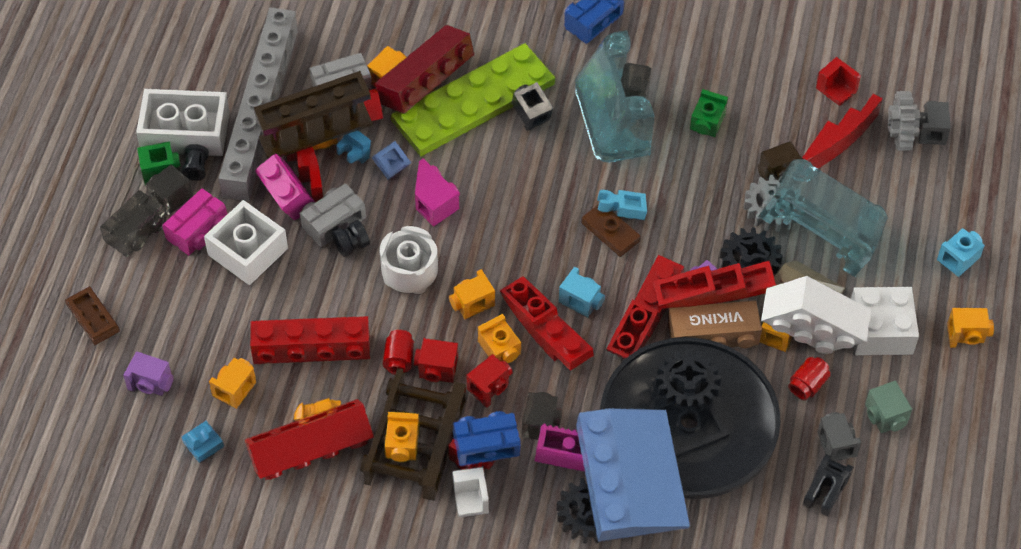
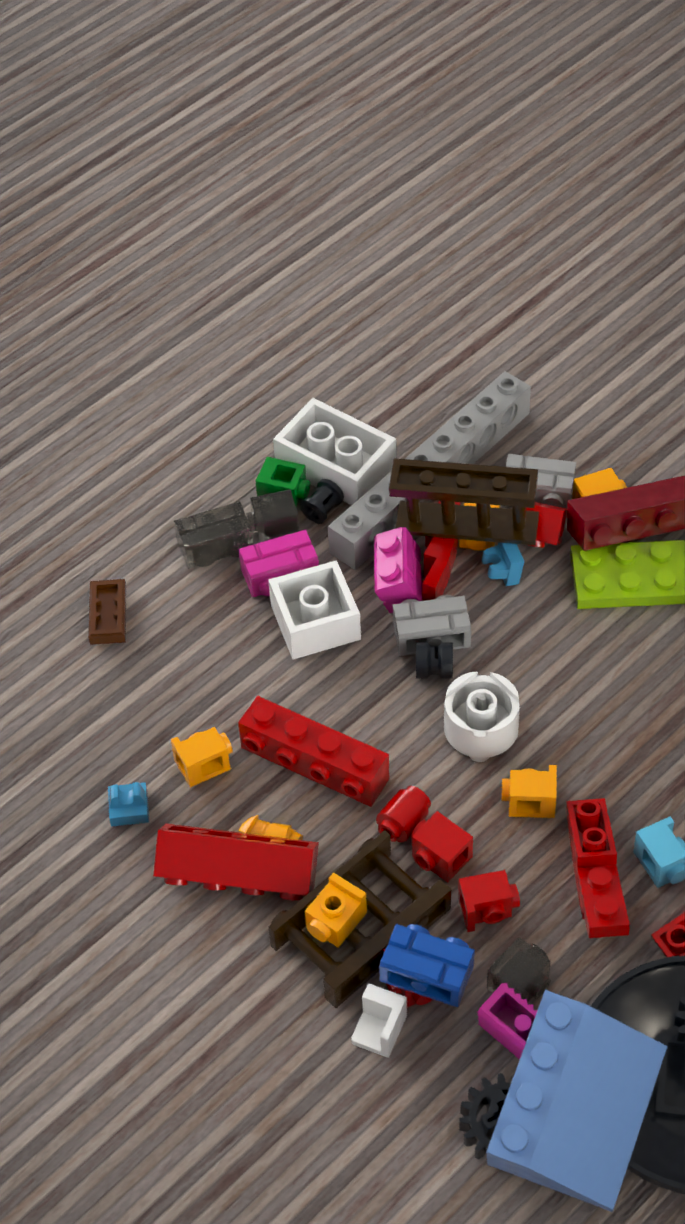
camera: 35 degrees right, 5 degrees down
medium lavender brick [123,351,173,396] -> none
medium blue tile [372,141,411,180] -> none
dark pink slope [415,158,460,227] -> none
light orange brick [478,314,521,363] -> none

